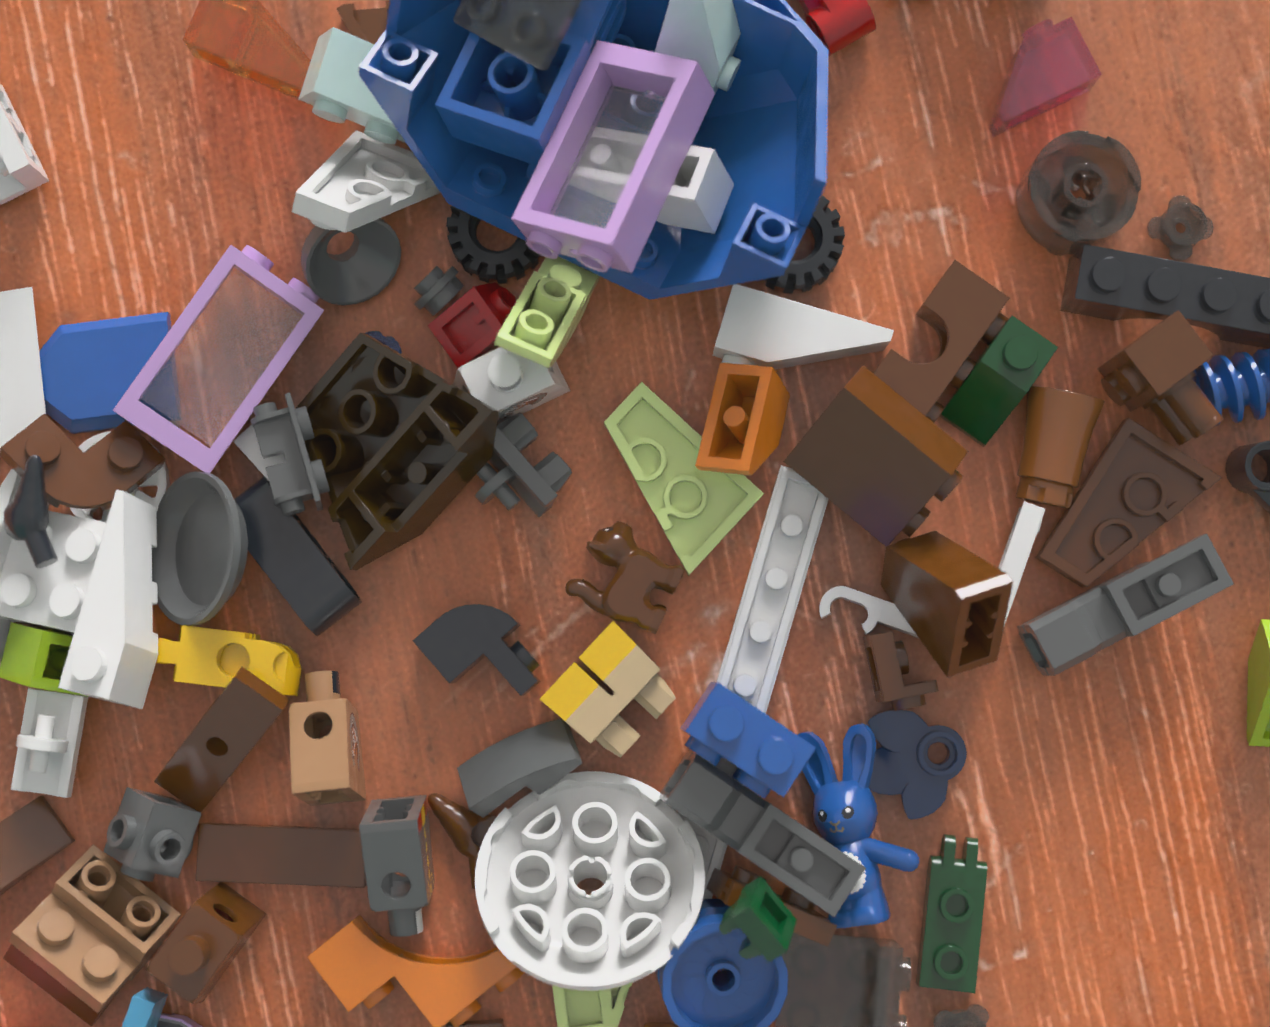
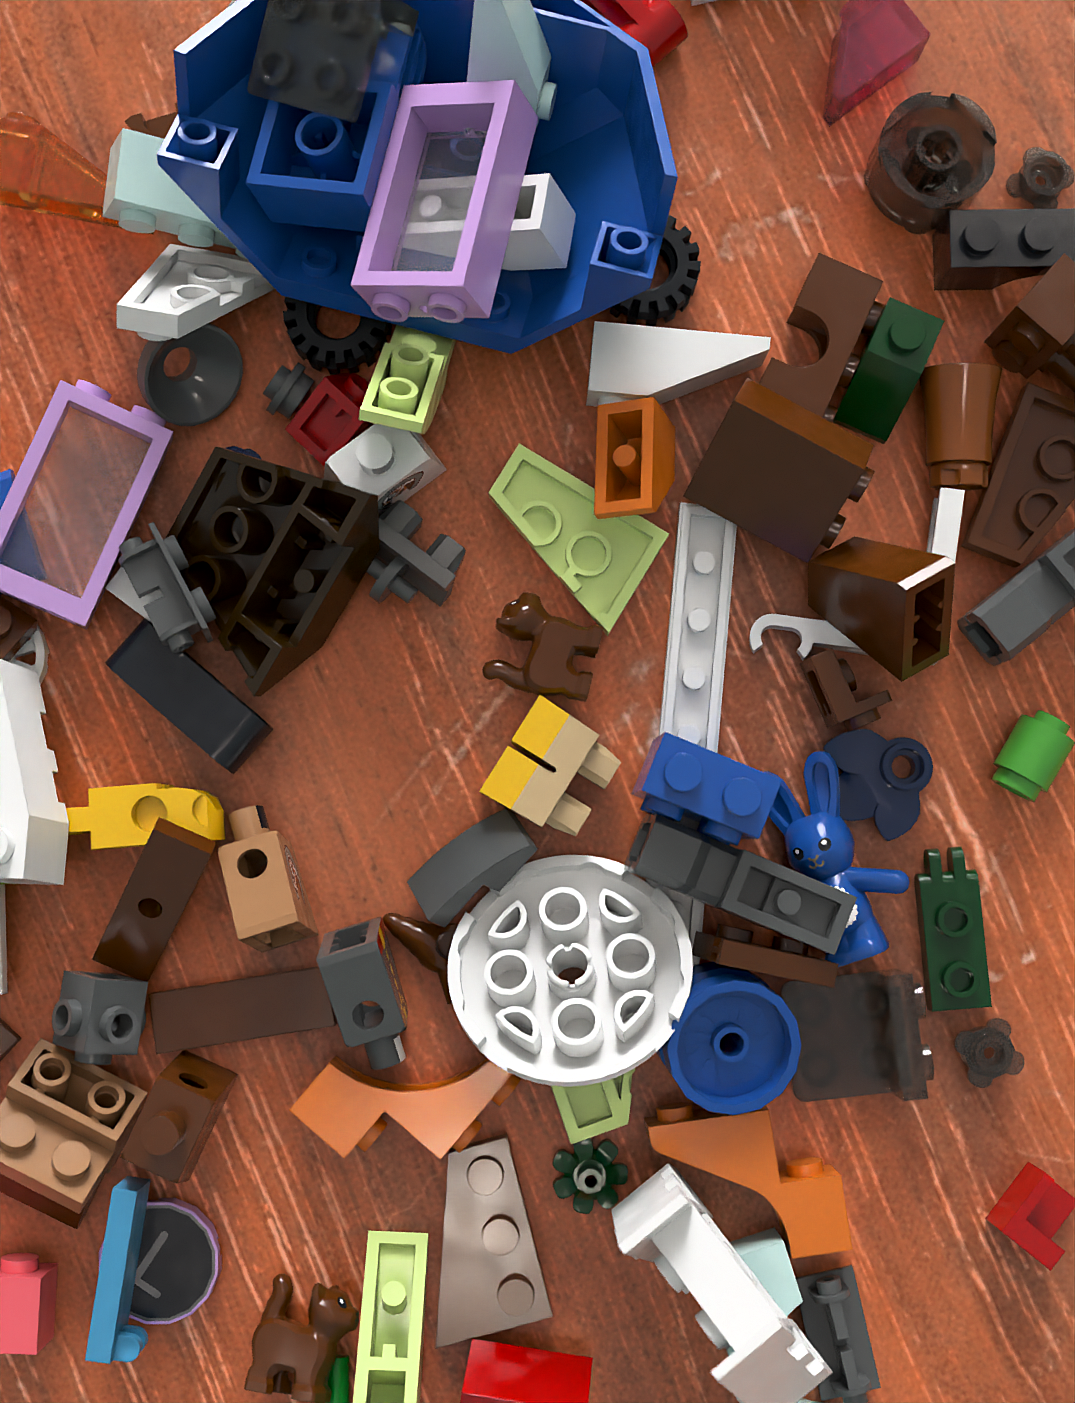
camera: 15 degrees left, 0 degrees up
dark grey piece [152,472,248,626] -> none
black brick [413,604,540,696] -> none
dark green tile [719,877,797,963] -> none
none -> bright green brick [992,710,1075,802]

